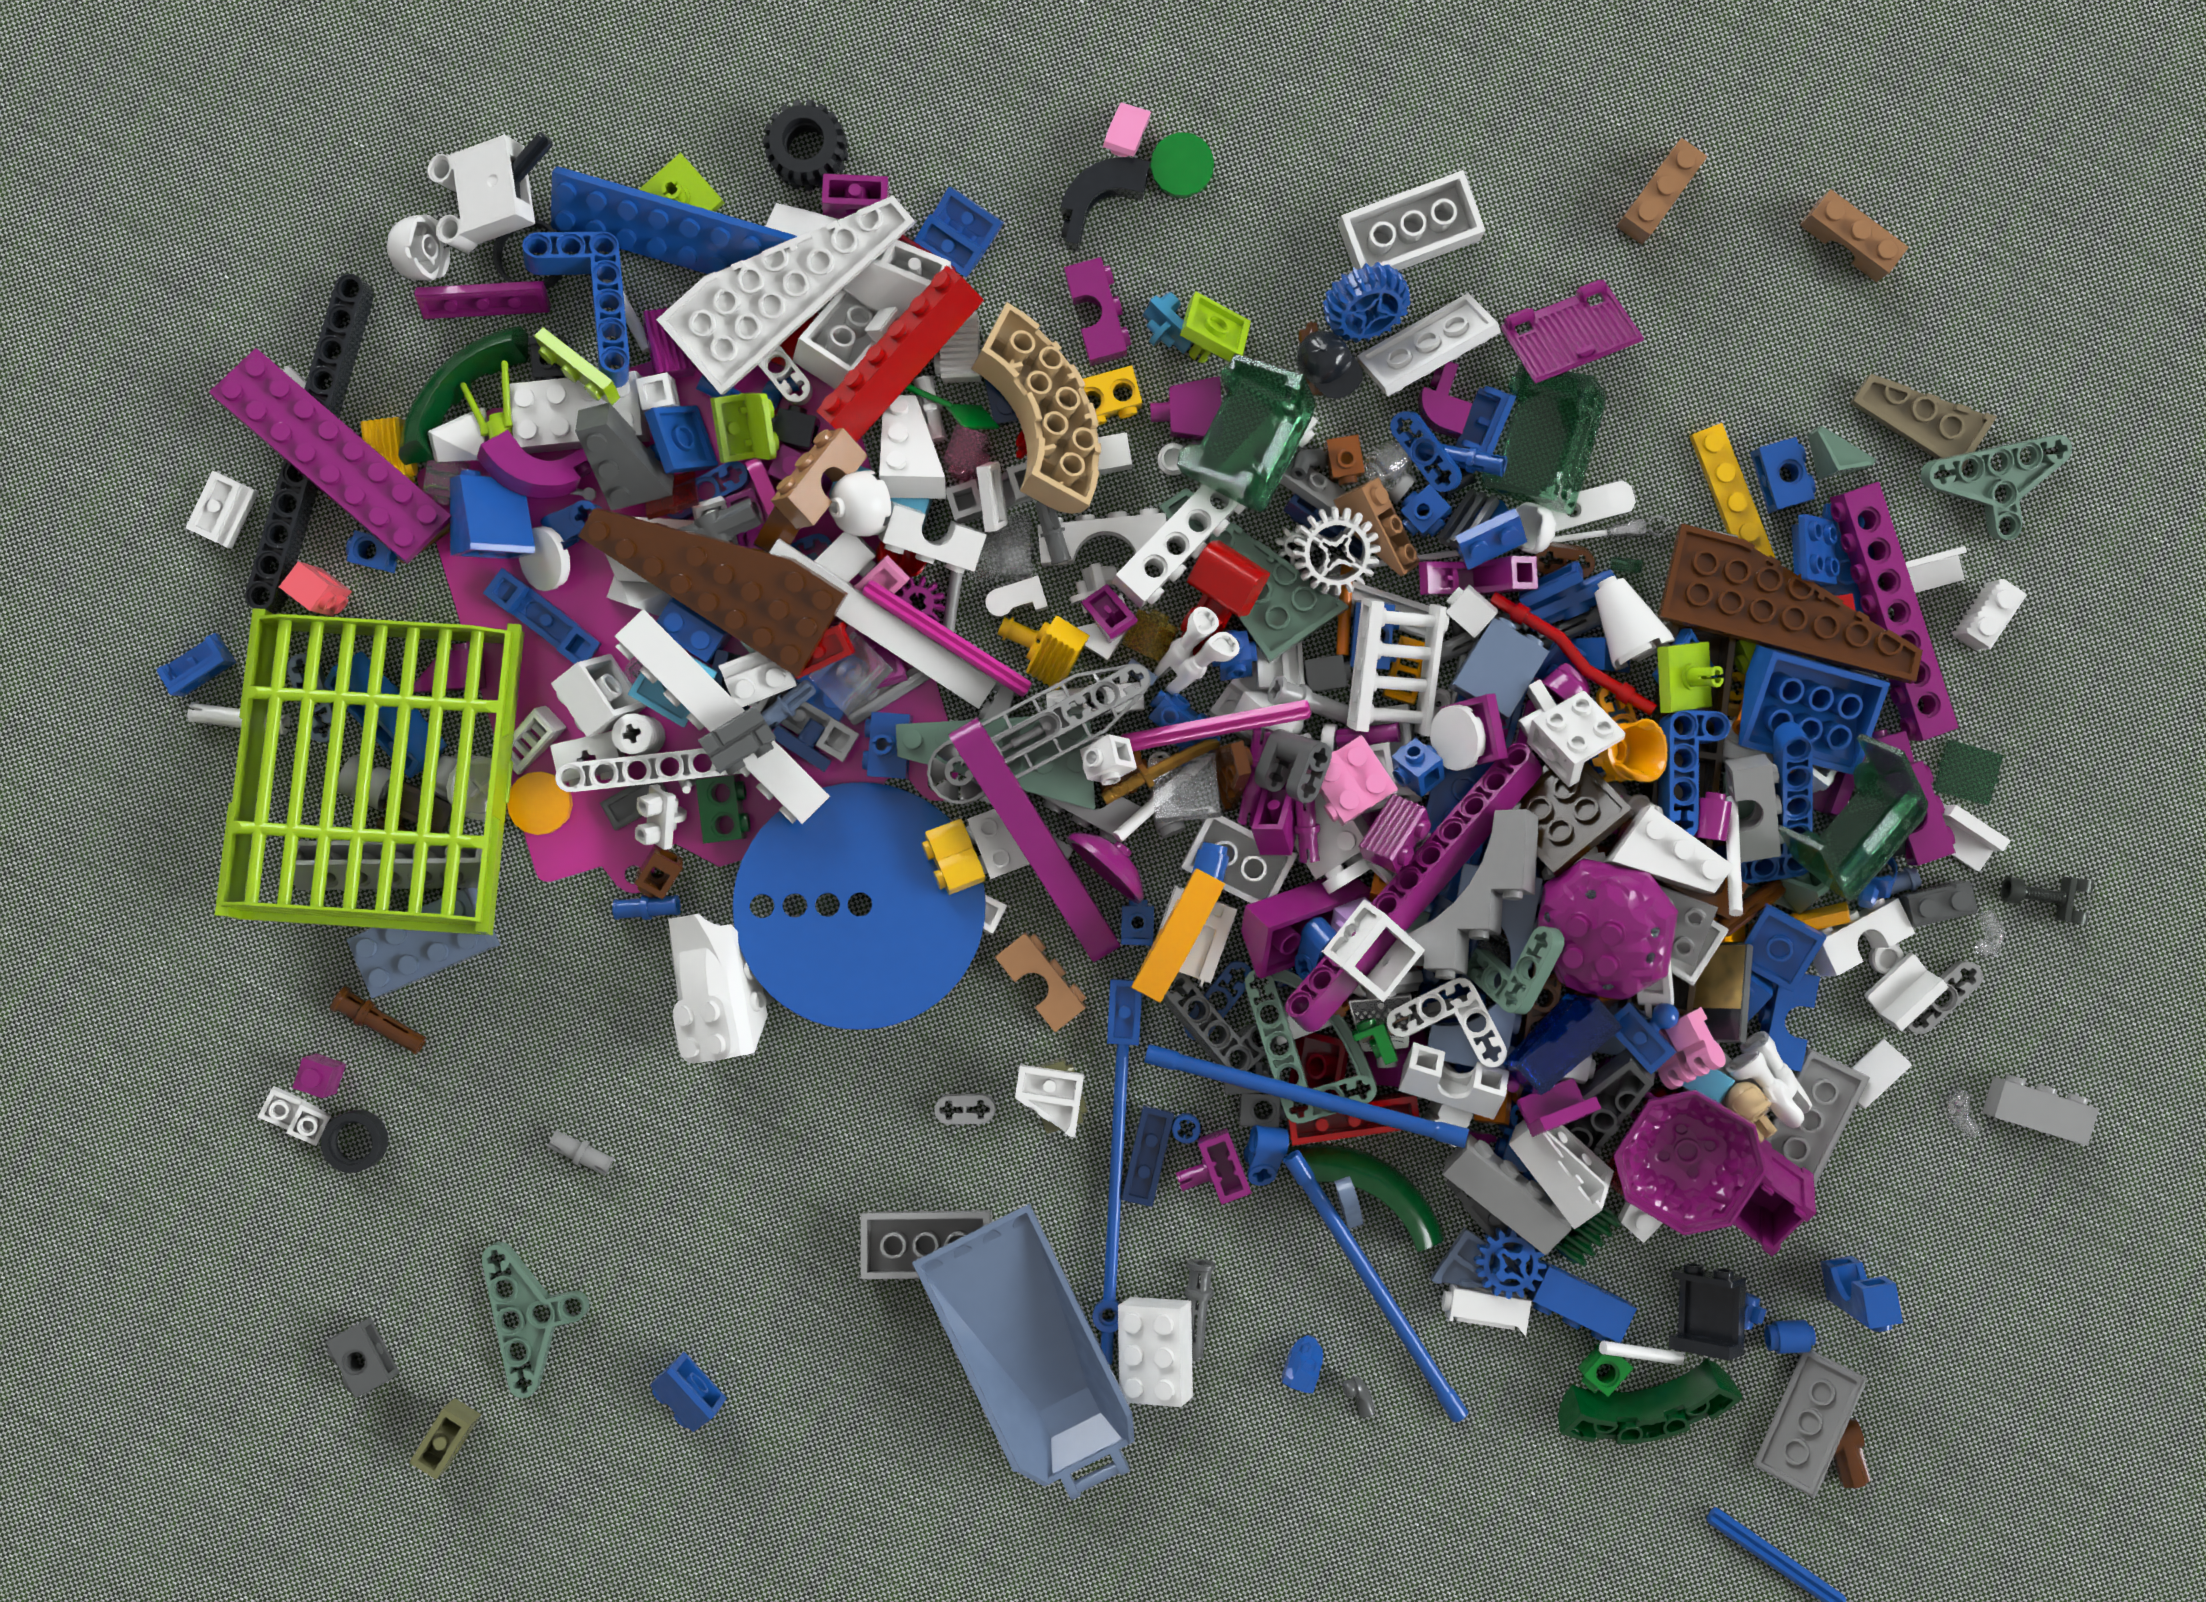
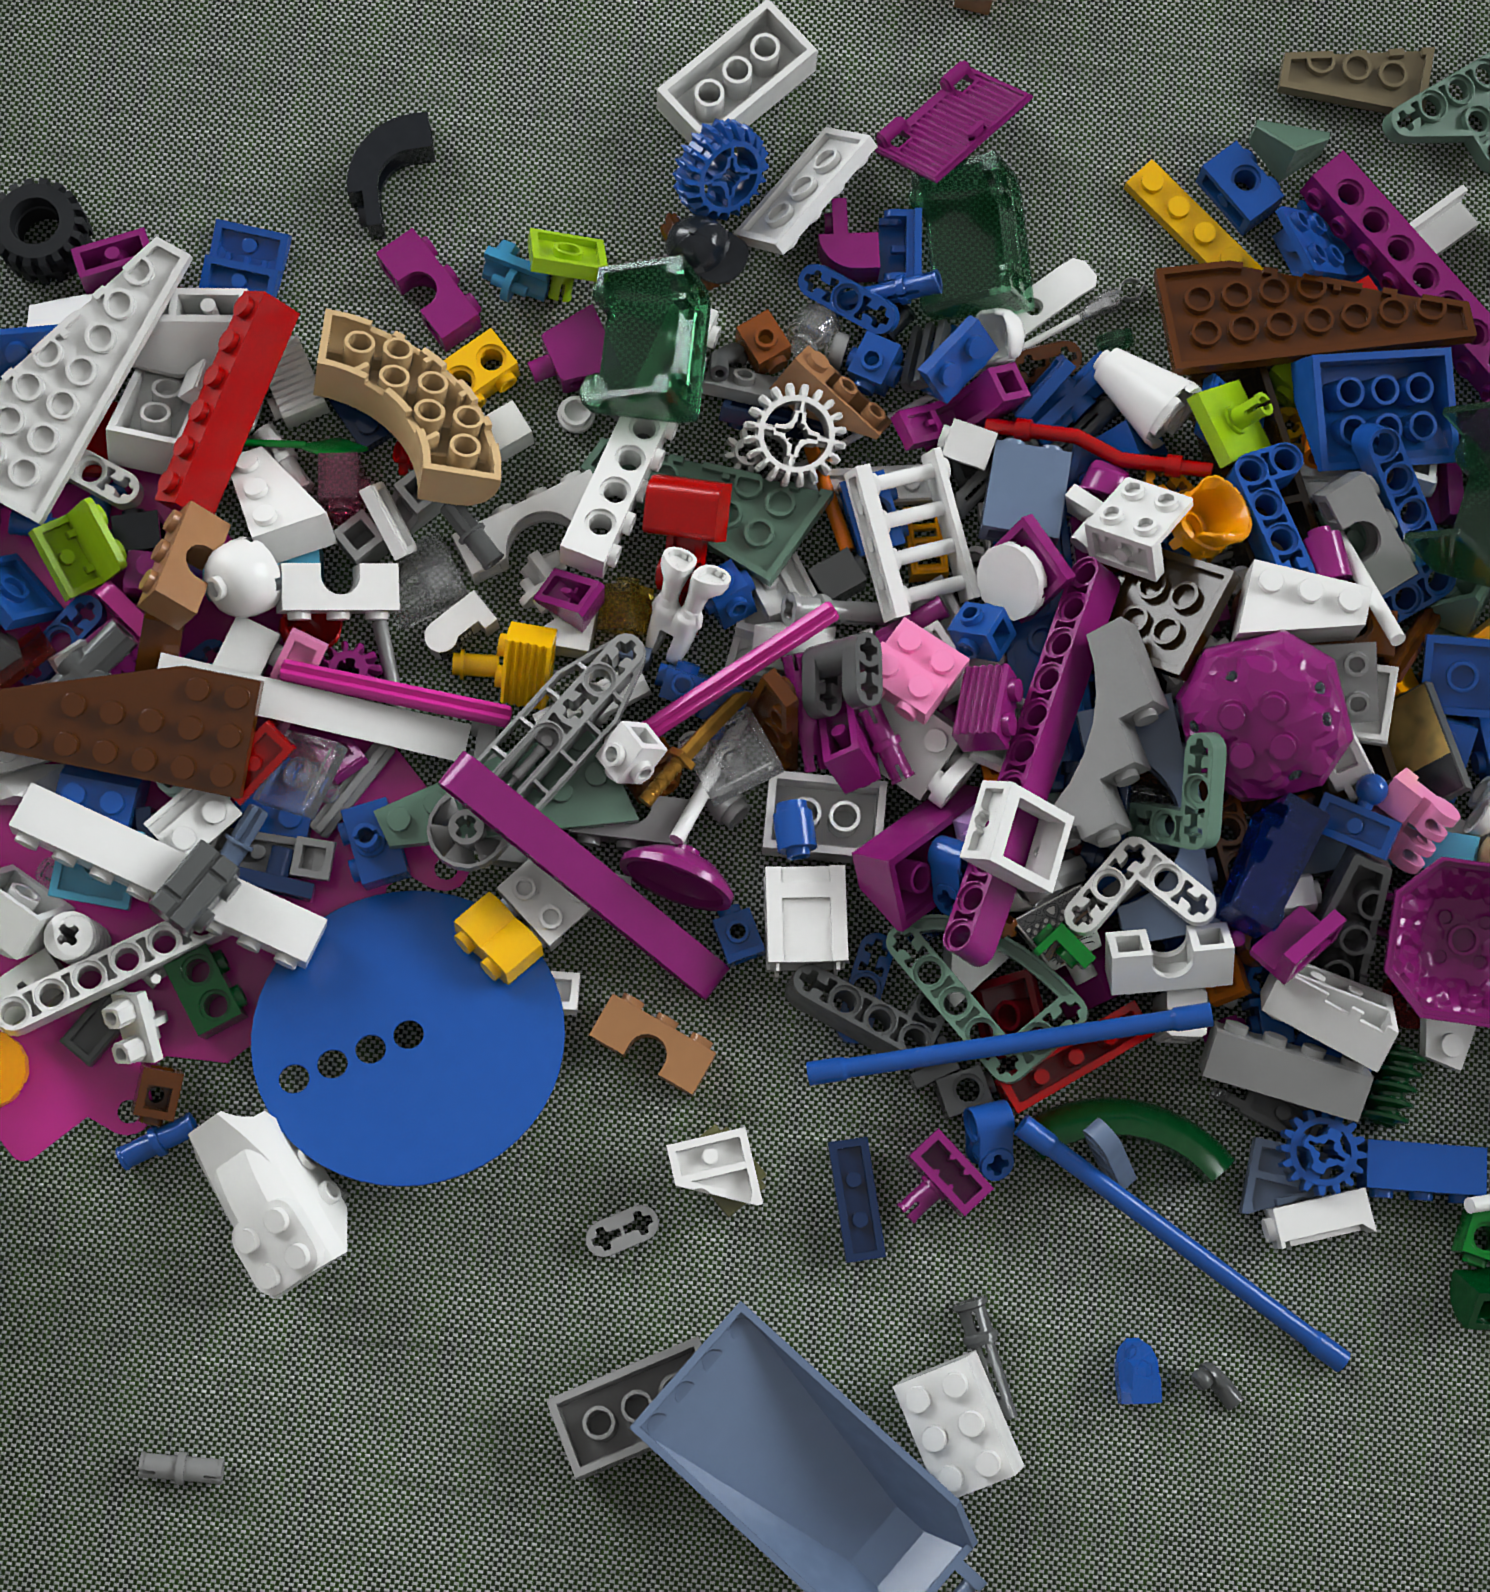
camera: 25 degrees left, 10 degrees down
blue bar [1092,979,1142,1365] -> none
bright pink slope [1103,102,1151,157] -> none
light orange slope [1131,868,1225,1003] -> none
green tile [1151,132,1214,199] -> none
blue bush [1172,1113,1201,1143] -> none

